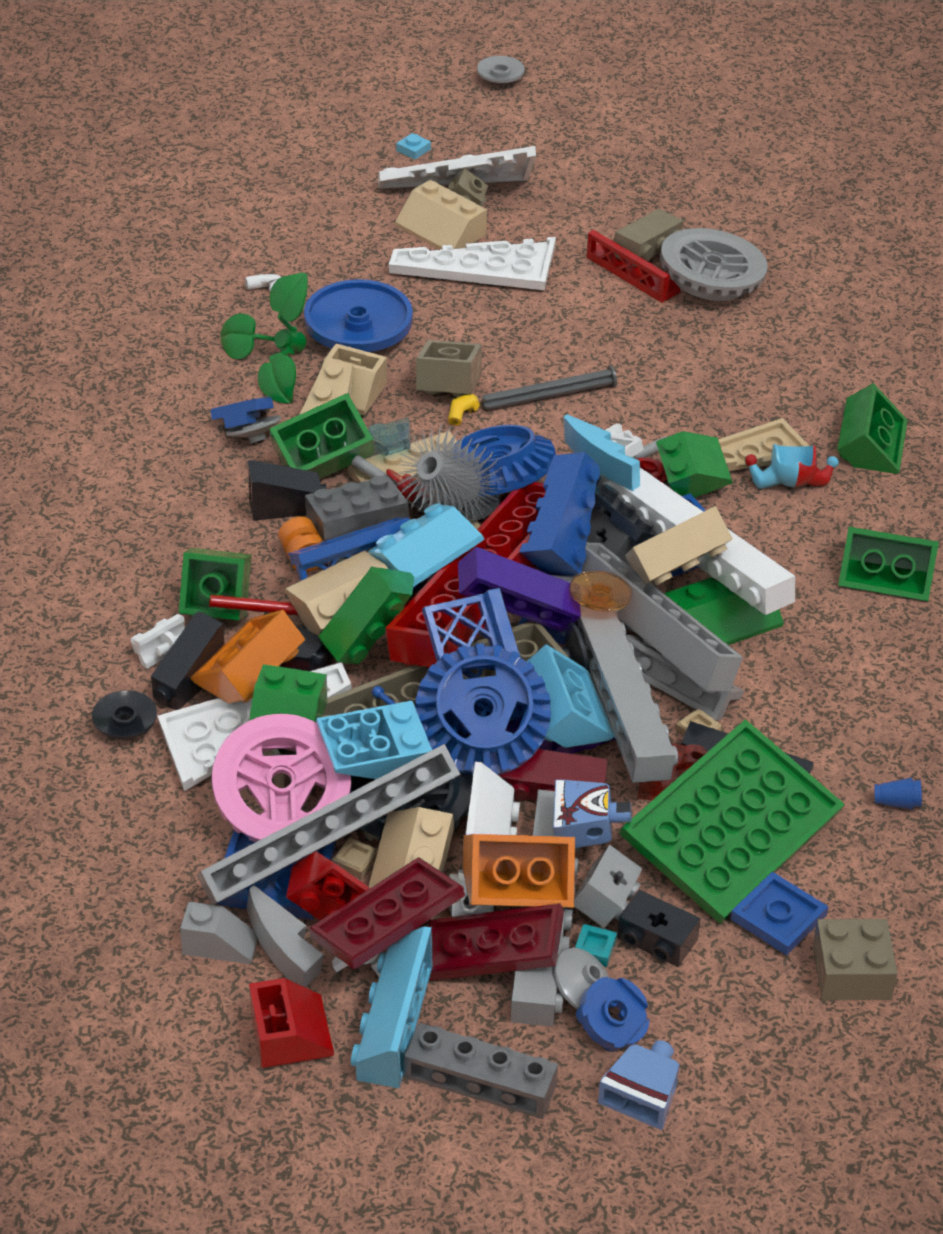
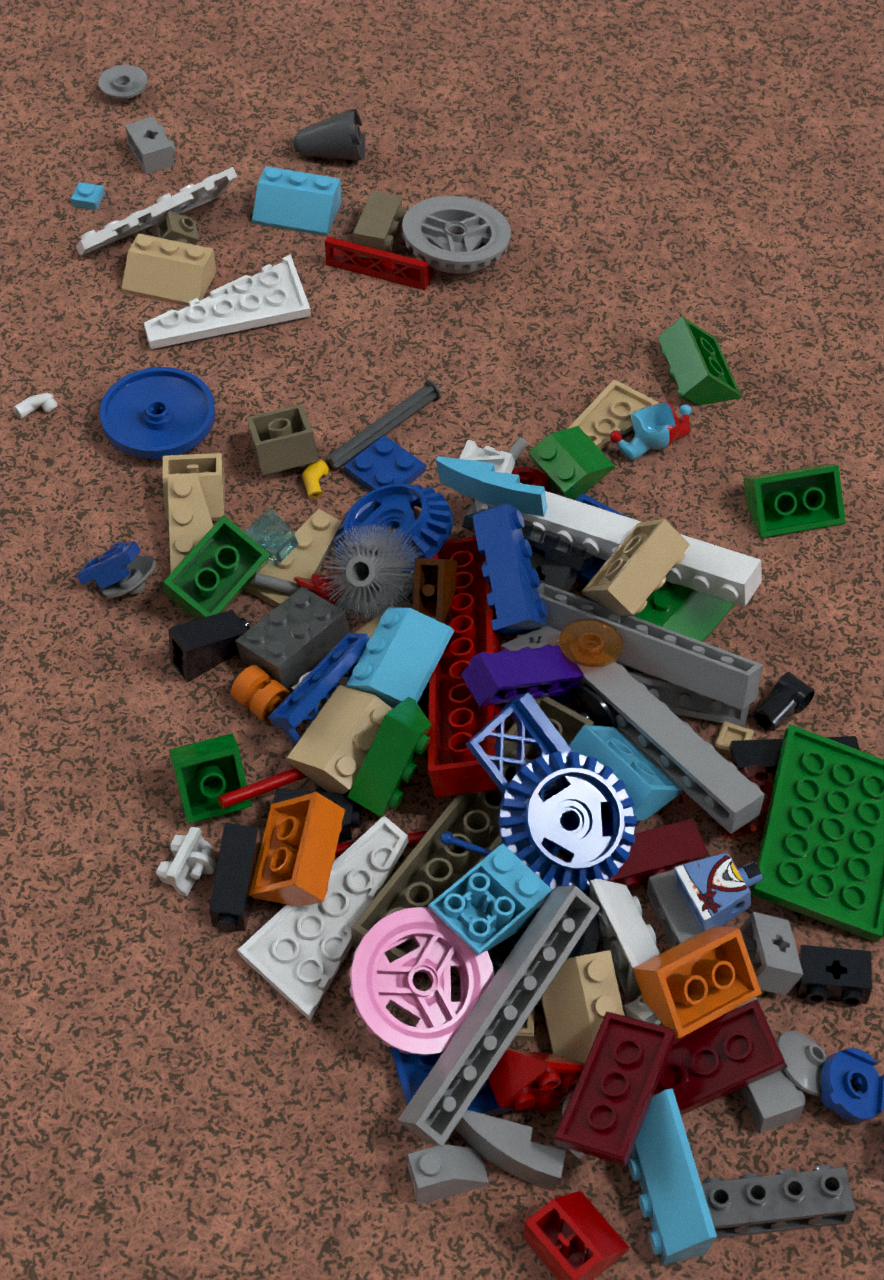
camera: 25 degrees left, 10 degrees up
black dish [92,690,157,739] -> none
green plant [220,272,308,404] -> none
green slope [249,664,327,723] -> none
teal plate [575,924,617,967] -> none
none -> light grey brick [125,116,176,174]
none -> medium azure slope [252,166,342,236]
none -> dark grey cone [293,109,365,161]
none -> blue plate [344,435,426,491]
none -> reddish brown slope [413,558,457,623]
none -> black piece [753,672,815,731]

